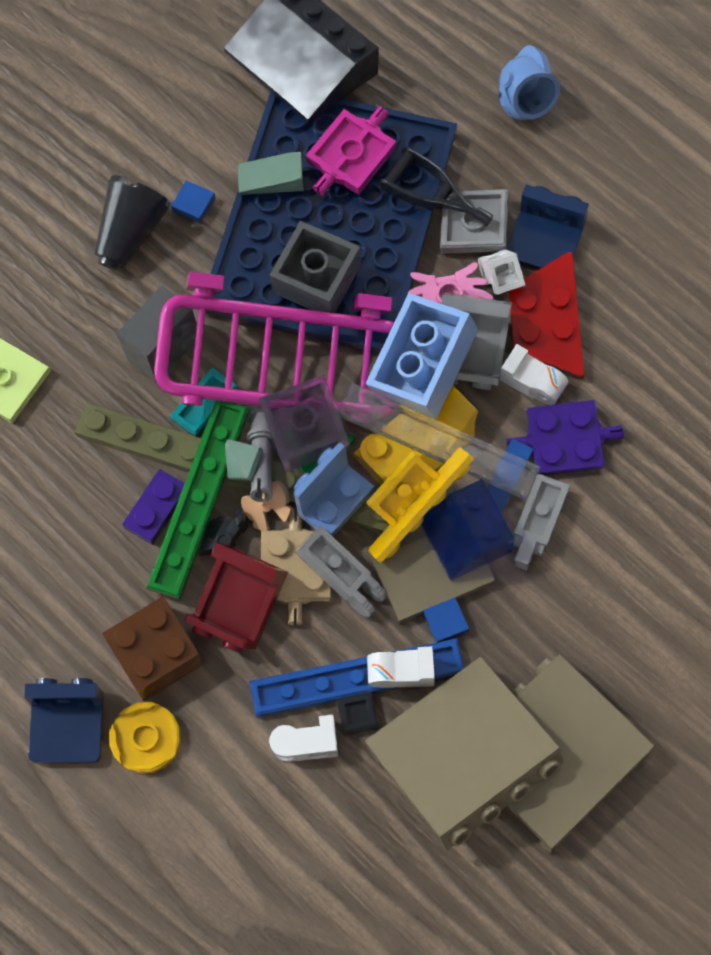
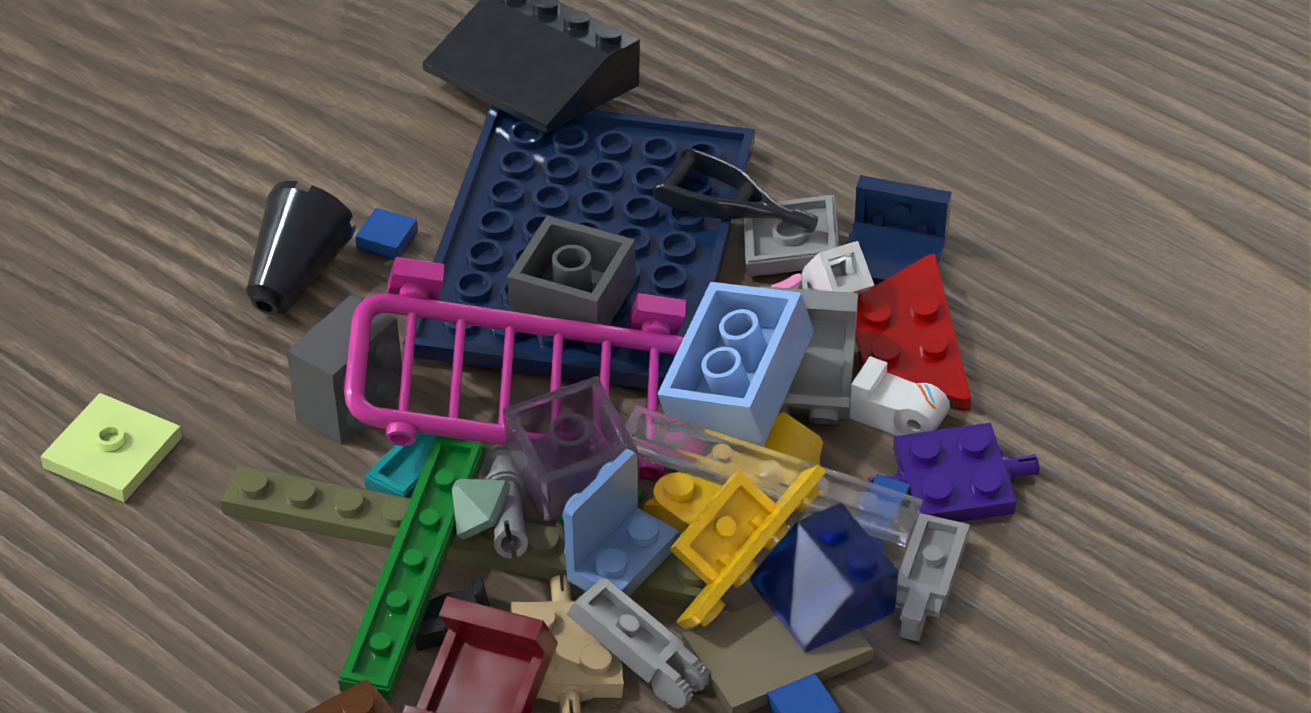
camera: 10 degrees left, 25 degrees down
dark purple plate [122,469,185,545] -> none
sand green slope [238,152,304,195] -> none
light nougat piece [241,480,292,531] -> none
dark pink plate [306,106,397,196] -> none
medium blue helmet [498,45,560,120] -> none

